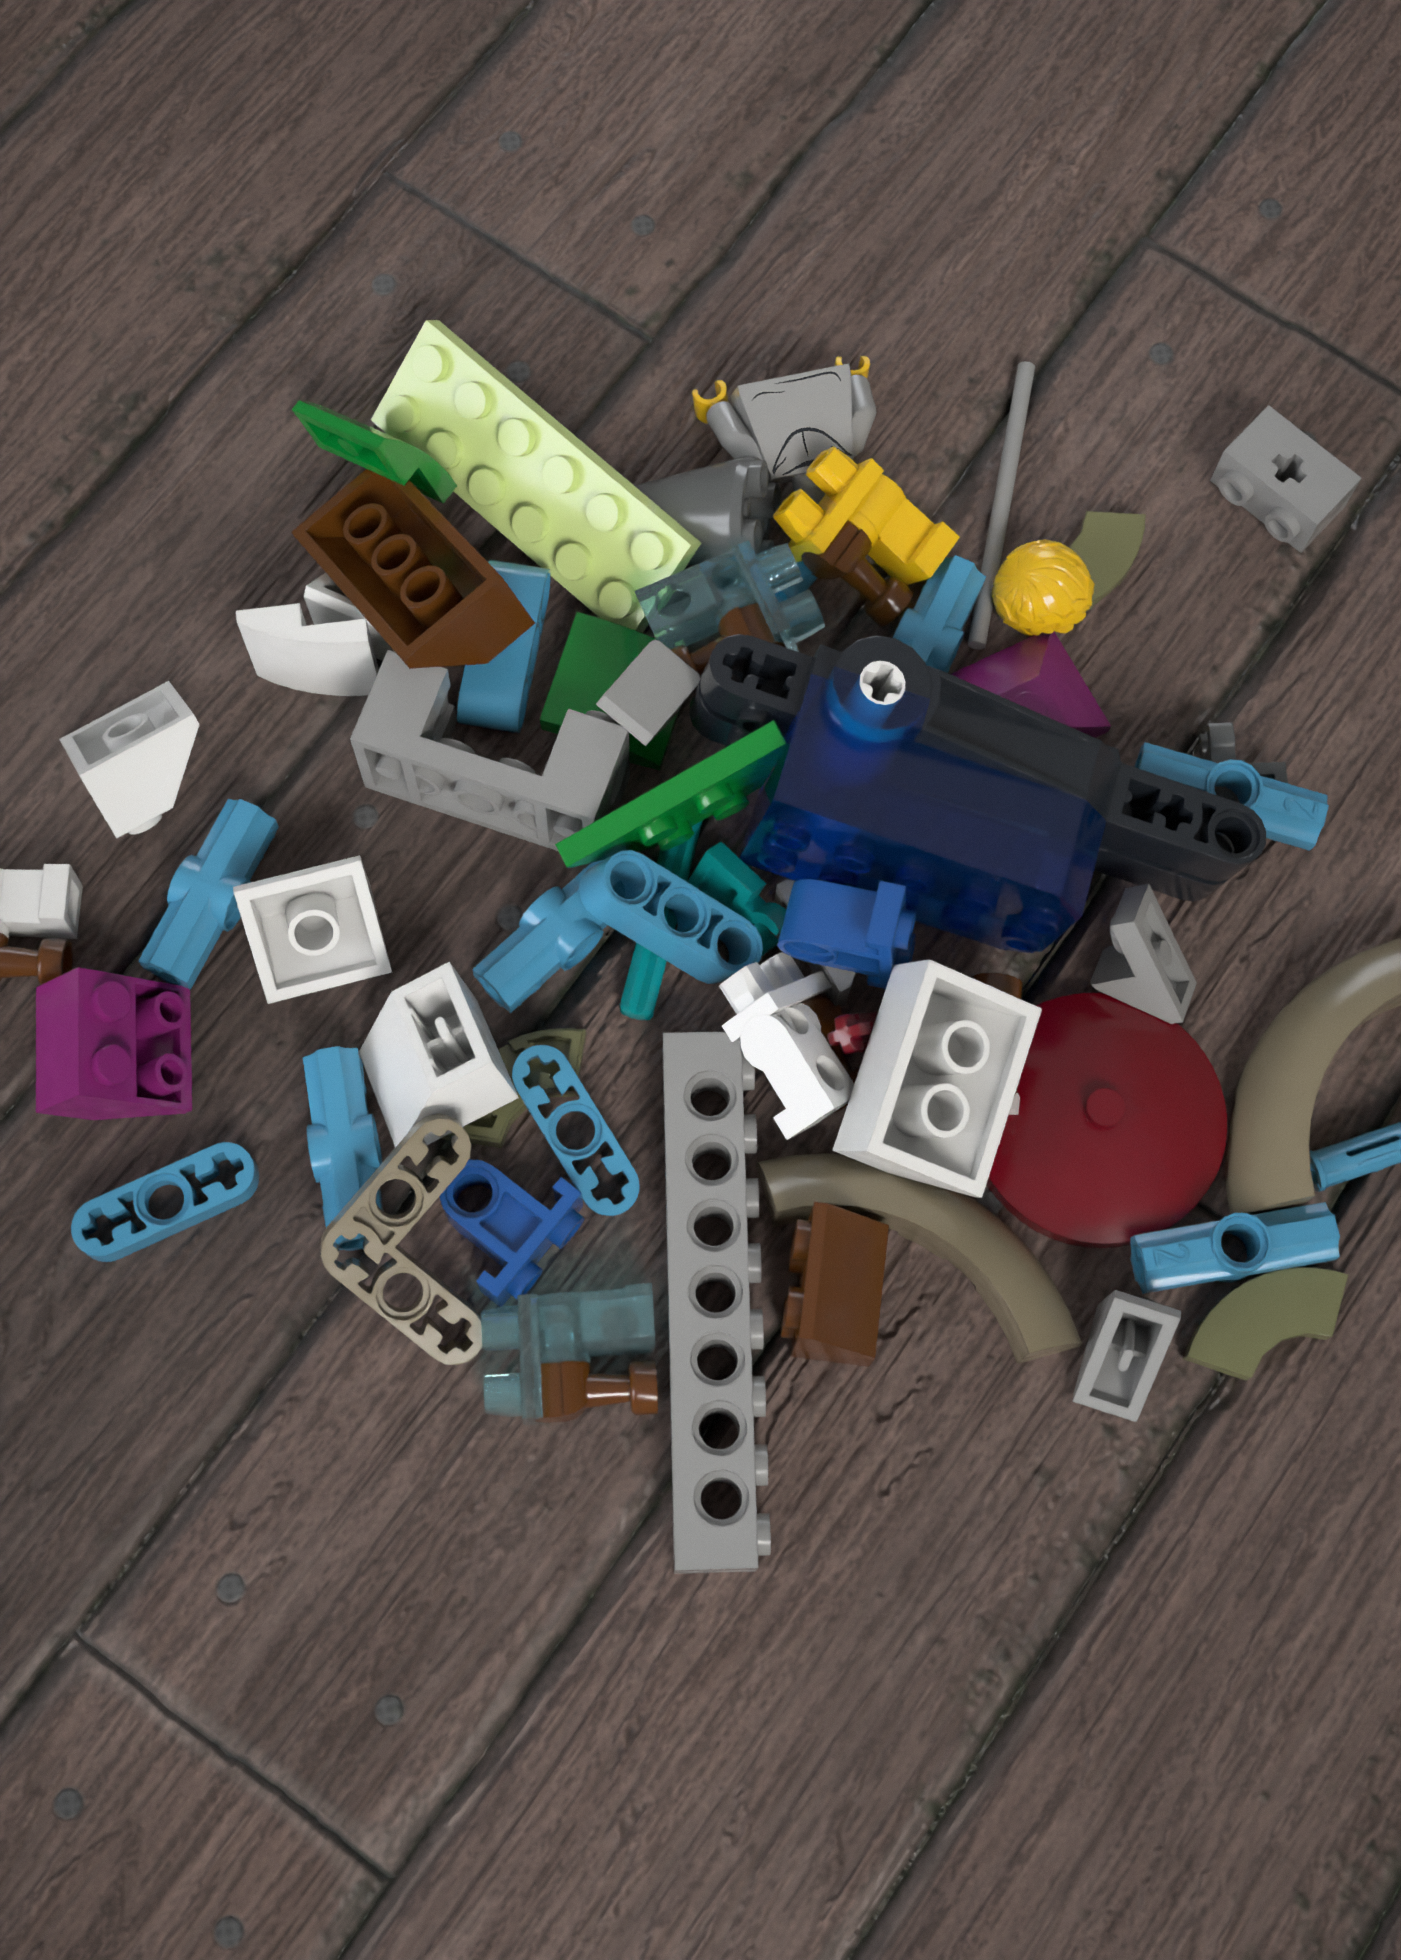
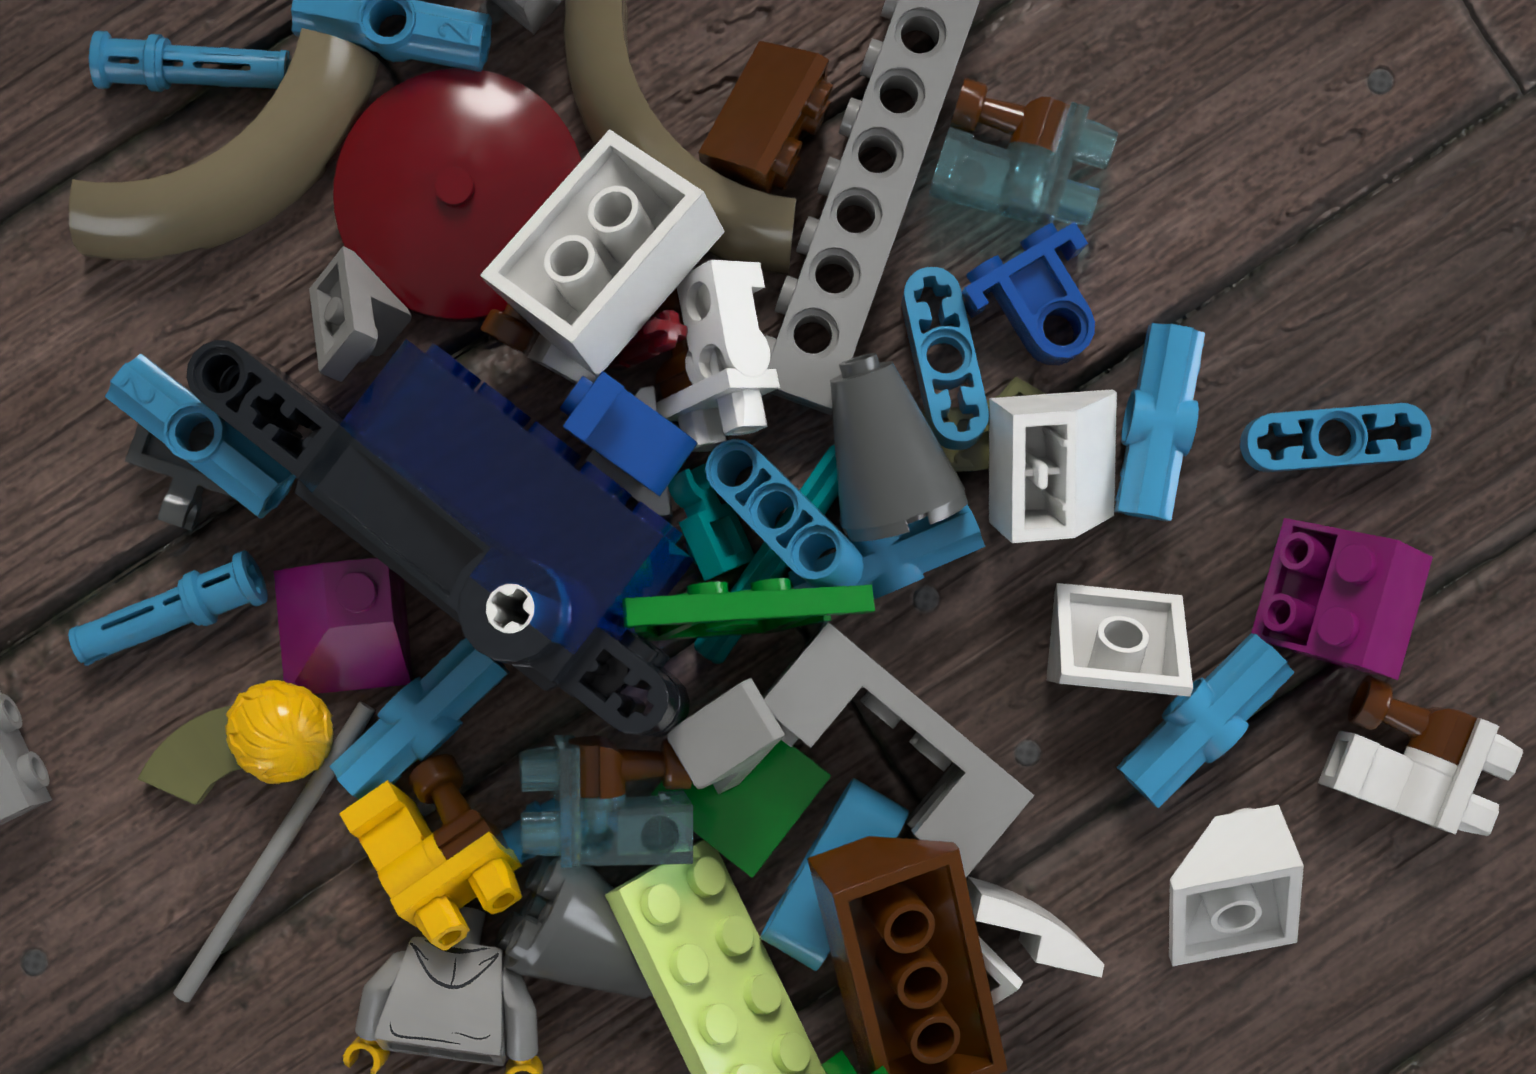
camera: 155 degrees left, 15 degrees up
dark tan beam [320,1114,485,1365] -> none
none -> dark azure pin [68,550,268,666]
none -> dark grey cone [830,353,968,542]

